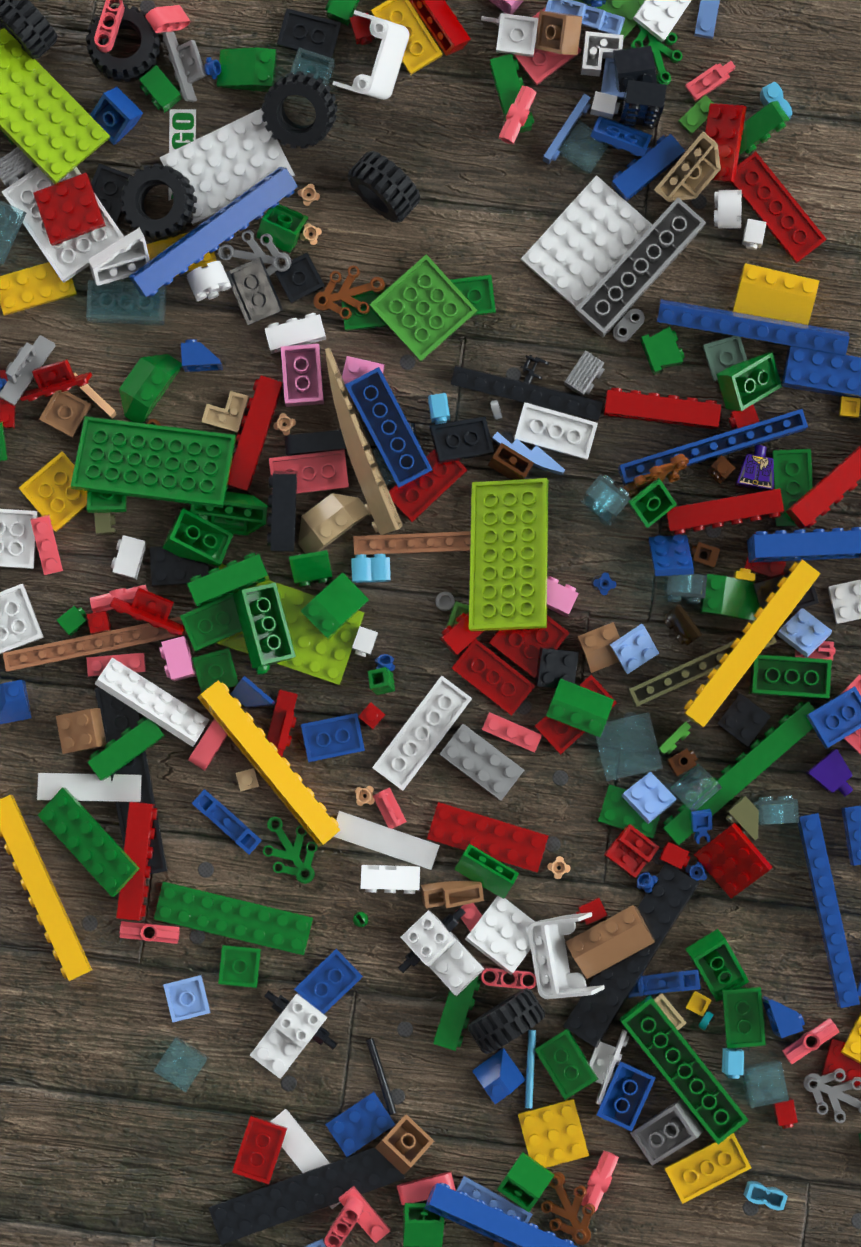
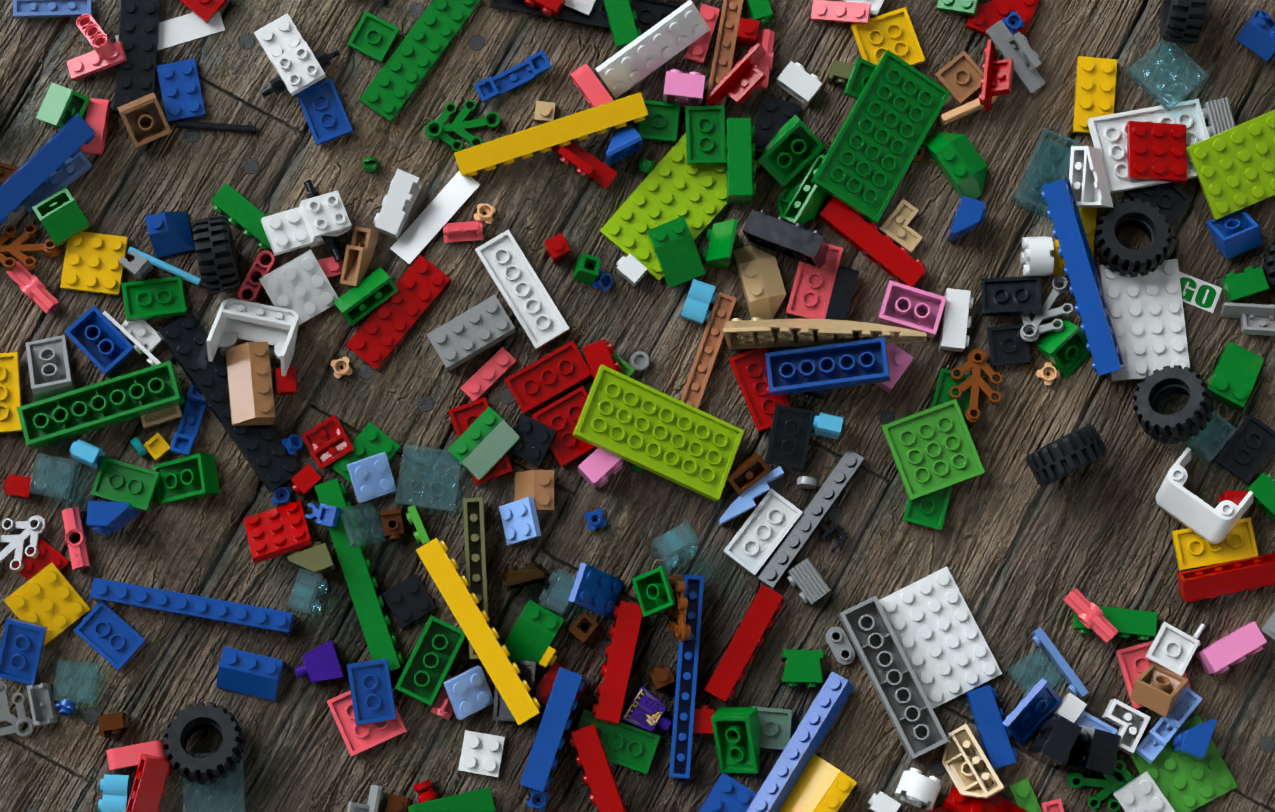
camera: 110 degrees right, 5 degrees down
blue plate [205,57,221,79] -> none
green brick [232,582,296,669] -> none
light nougat plate [273,413,296,436] -> none
light nougat plate [298,184,320,206] -> none
blue plate [301,713,365,762] -> none
none -> light grey hinge [118,250,154,281]

